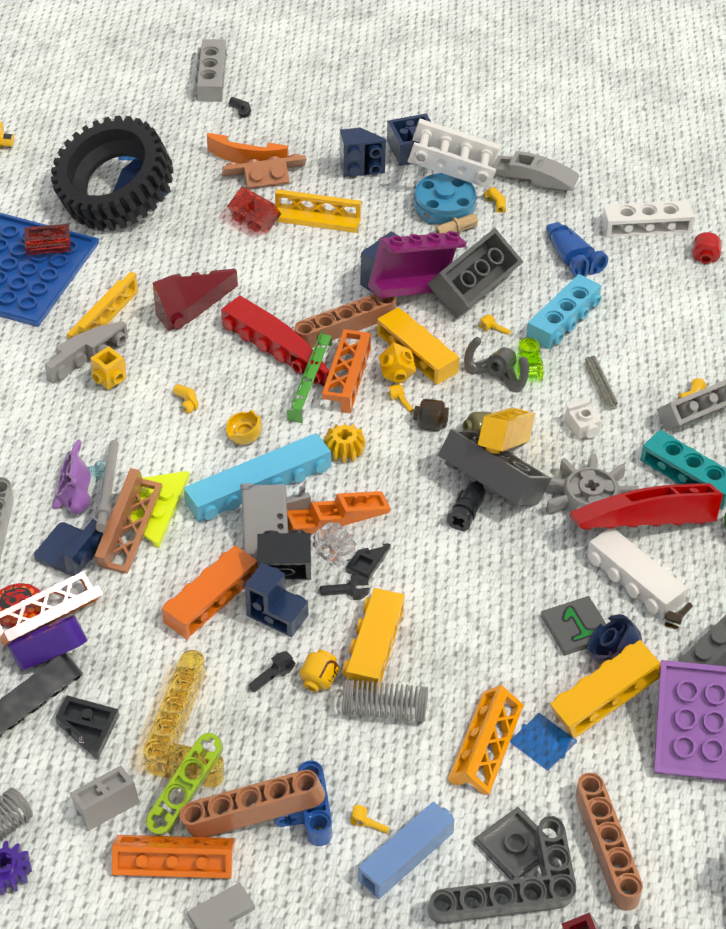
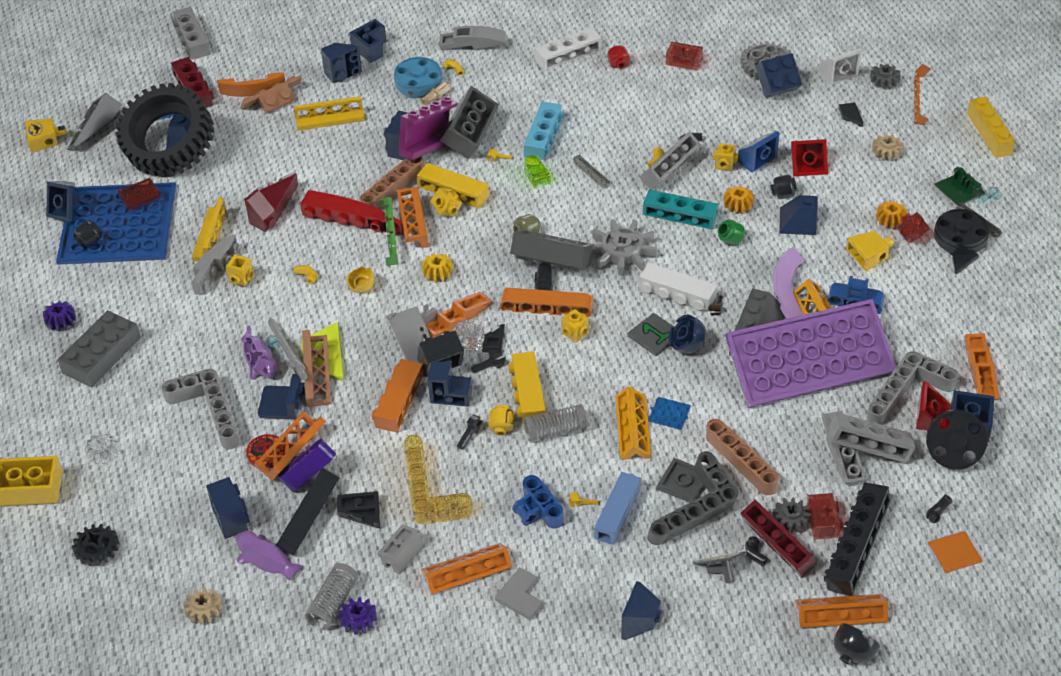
camera: 20 degrees left, 0 degrees up
lime beam [146,733,223,835] -> none
nougat beam [179,770,325,837] -> none
medium azure brick [183,433,331,522] -> none
clear red brick [227,186,281,233] -> none
black arm [229,97,251,117] -> none
yellow hand [388,384,414,412] -> none
white fence [408,119,500,188] -> none
dark brown head [413,398,449,431] -> none
dark grey piece [464,337,529,393] -> none
yellow brick [478,407,536,454] -> none
blue piece [546,222,609,277] -> none
yellow brick [550,640,661,738] -> none
white brick [565,399,602,439] -> none
red slope [569,483,723,530] -> none
none -> dark grey wedge [67,93,122,151]
none -> dark red brick [170,57,214,108]
none -> orange beam [500,288,593,317]
none -> yellow brick [561,309,589,343]

